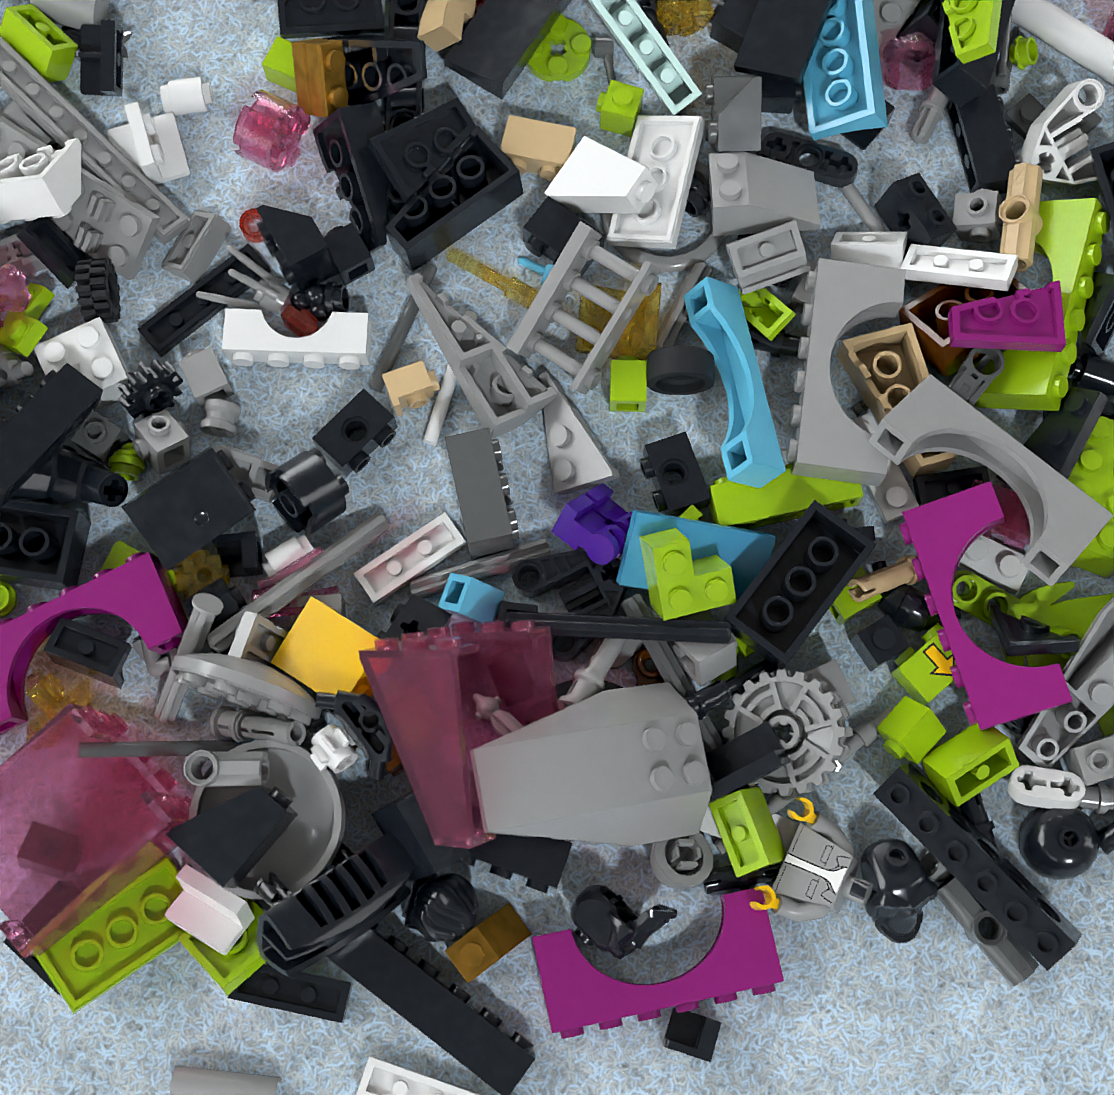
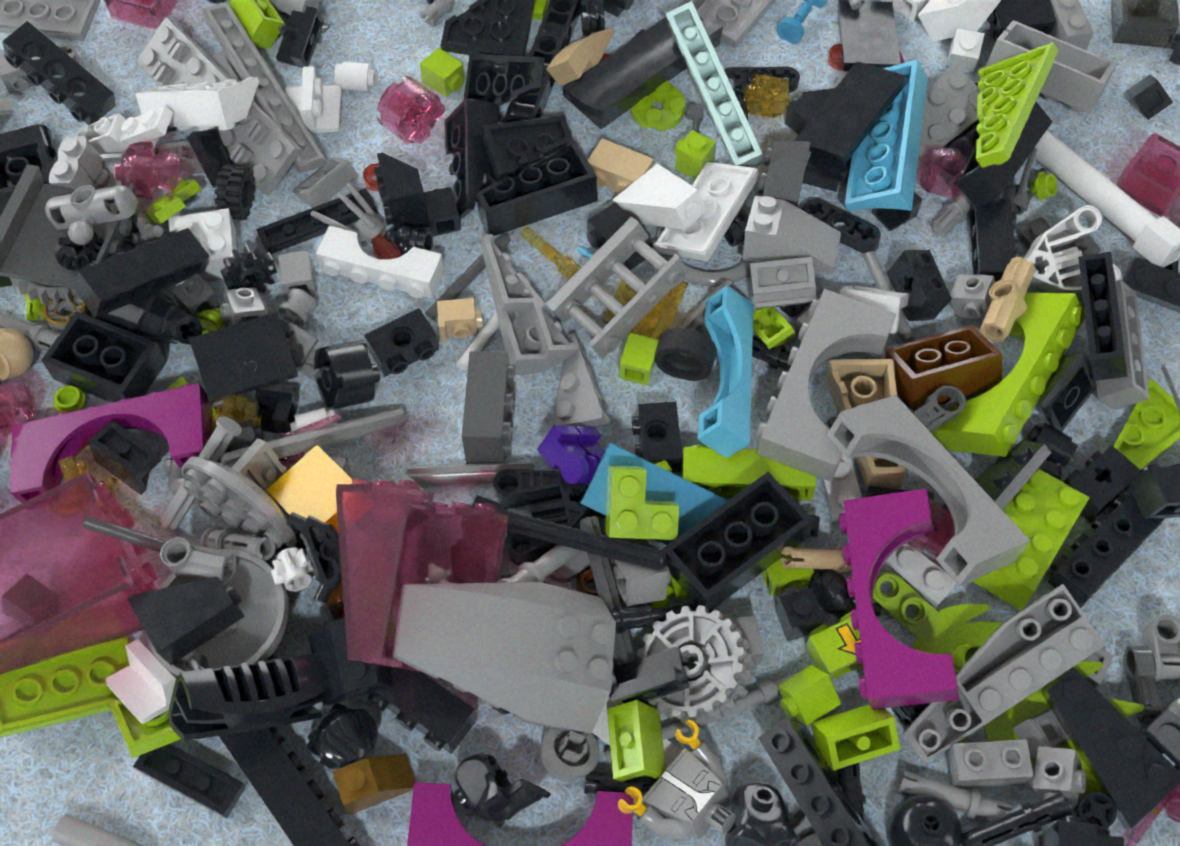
camera: 15 degrees right, 15 degrees down
pearl gold brick [292,38,349,117] -> none
white plate [353,512,466,606] -> none
medium azure brick [438,572,505,627] -> none
white plate [900,244,1018,291] -> none
magenta wing [948,280,1066,352] -> none
black tile [989,604,1080,657] -> none
white beam [1007,765,1086,809] -> none

